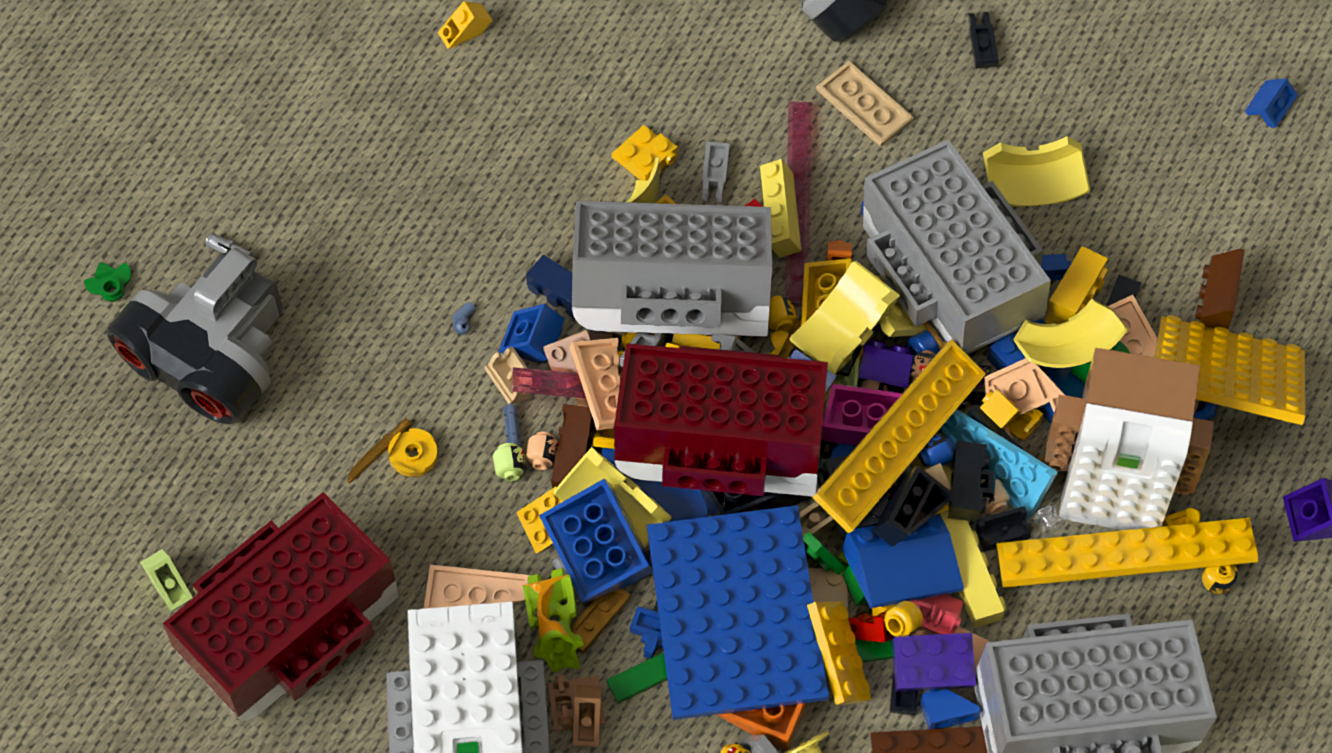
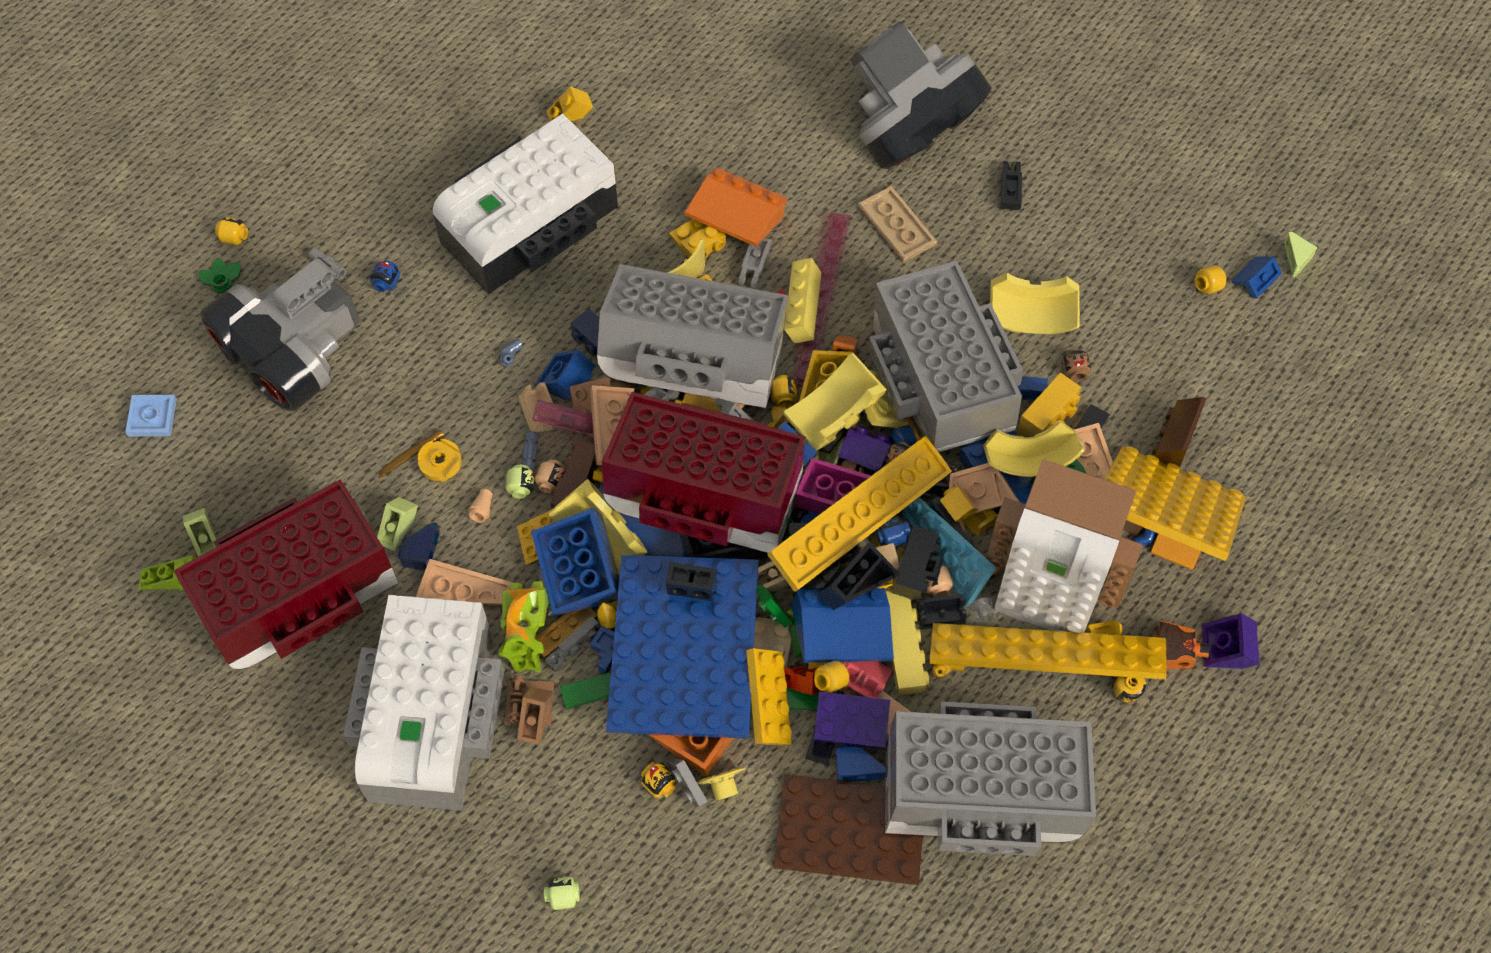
camera: 10 degrees right, 0 degrees up
none -> light blue plate [125,395,177,437]
none -> lime slope [138,555,197,590]
none -> yellow head [215,217,248,245]
none -> blue head [370,260,400,292]
none -> yellowish green slope [377,497,418,551]
none -> clear blue slope [398,522,440,571]
none -> white piece [433,114,618,295]
none -> light nougat cone [468,489,493,523]
none -> dark grey hinge [545,617,599,672]
none -> yellow plate [597,600,617,629]
none -> black brick [666,562,717,601]
none -> orange slope [684,167,787,247]
none -> yellow arm [932,664,964,678]
none -> medium nougat head [1061,349,1091,381]
none -> light orange slope [1151,533,1201,570]
none -> torso [1156,621,1210,669]
none -> yellow head [1195,265,1226,295]
none -> yellowish green slope [1284,232,1317,277]

